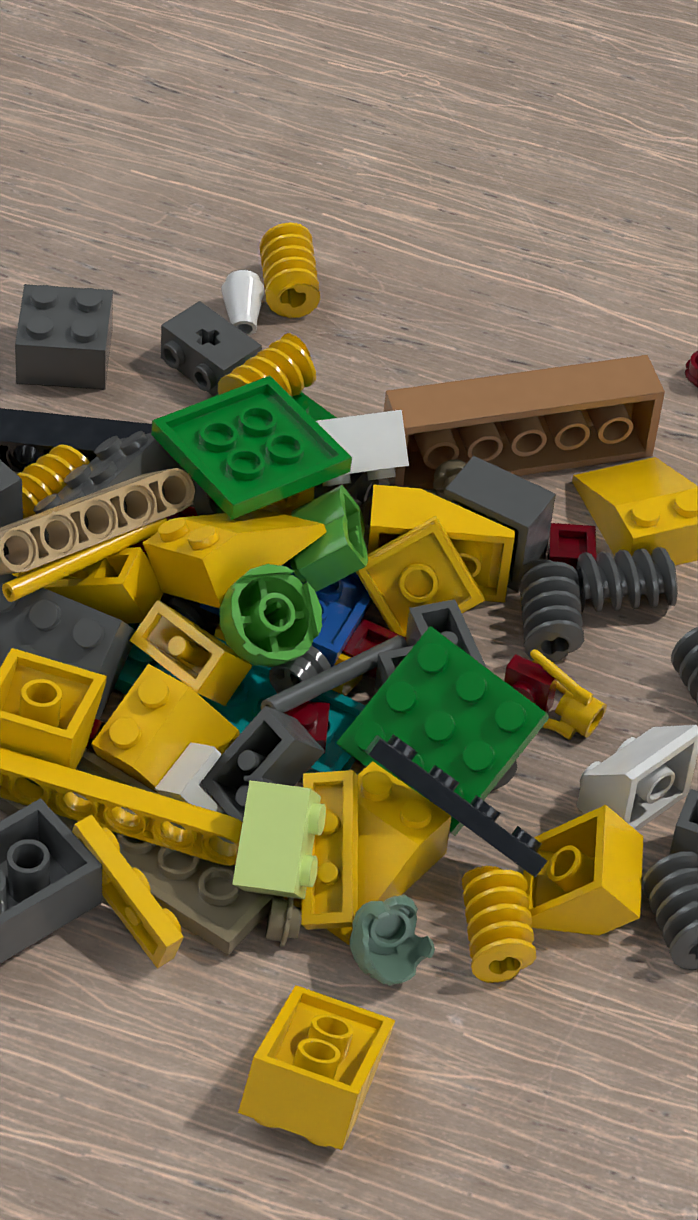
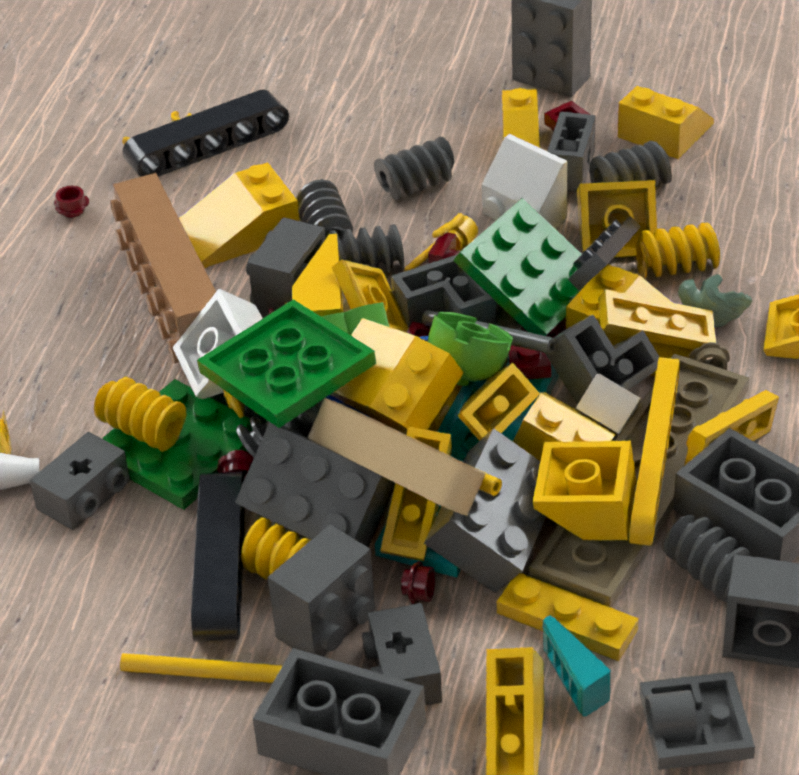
camera: 90 degrees left, 5 degrees down
dark grey brick [15,284,113,390] -> none
yellowish green brick [232,780,326,899] -> none

